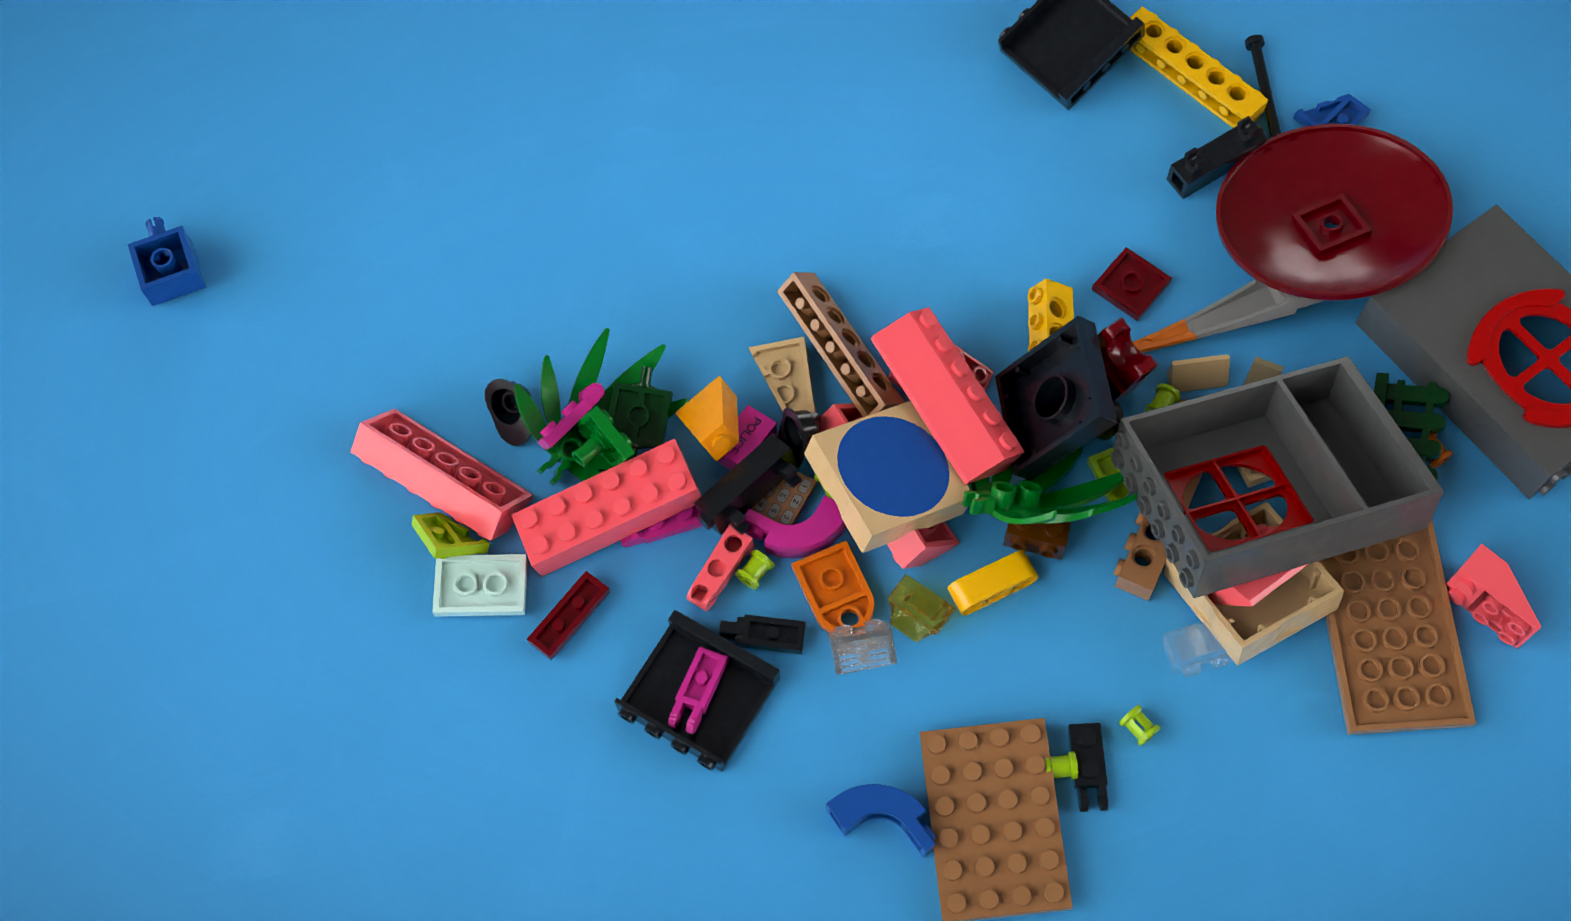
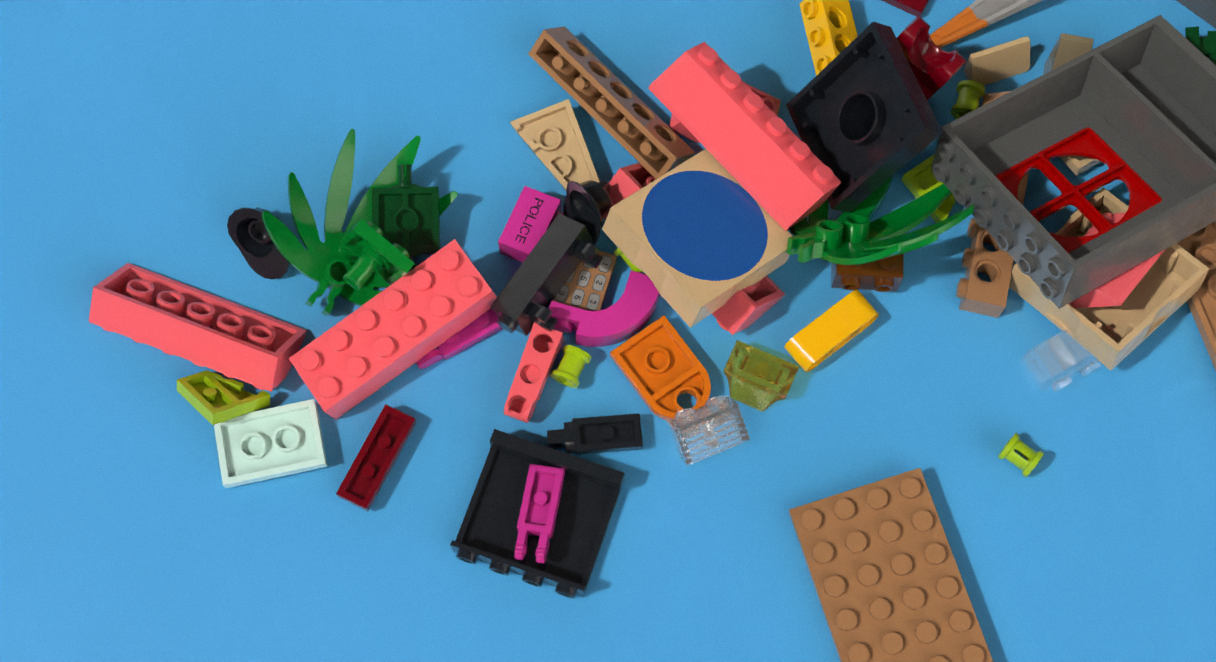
camera: 15 degrees left, 5 degrees up
dark pink hinge [537,382,605,450] -> none
light orange slope [675,375,739,461] -> none
blue arch [826,784,936,858] -> none
lime bush [1045,751,1078,780] -> none
black hinge [1068,723,1108,812] -> none

